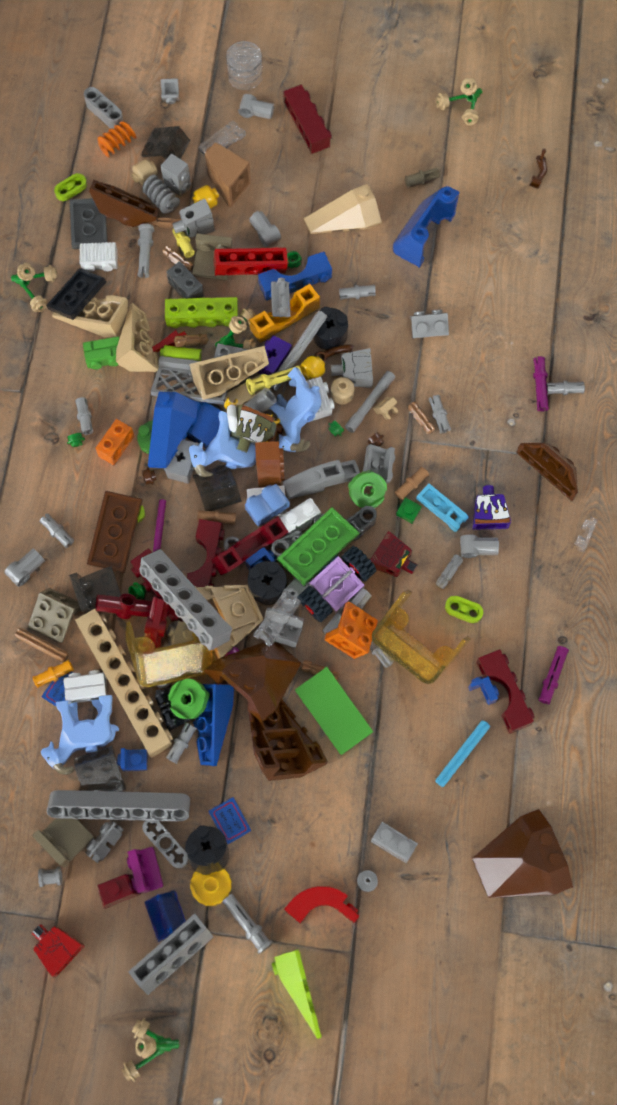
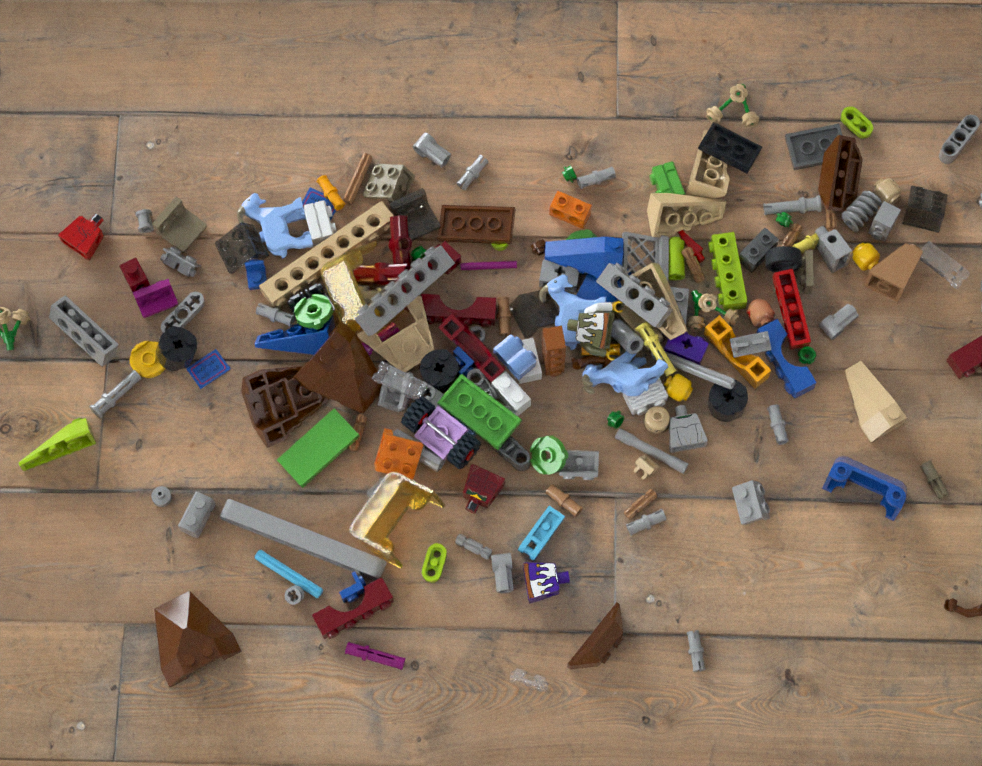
camera: 85 degrees right, 0 degrees up
light grey beam [47,790,190,821] -> none
white brick [80,242,118,272] -> none
orange piece [97,121,137,157] -> none
clear blue panel [144,890,186,942] -> none
light grey slope [283,460,360,499] -> none
red arch [284,886,359,924] -> none
reddish brown piece [314,344,354,362] -> none
reddish brown plate [367,432,384,447] -> none
green plate [396,497,422,524] -> none
magenta pin [533,356,549,412] -> none
none -> light grey beam [220,499,387,580]
none -> light grey bush [285,585,304,605]
none -> light grey brick [596,263,673,328]
none -> nougat head [747,299,775,327]
none -> black tyre [765,246,802,272]
none -> green plate [775,212,793,228]

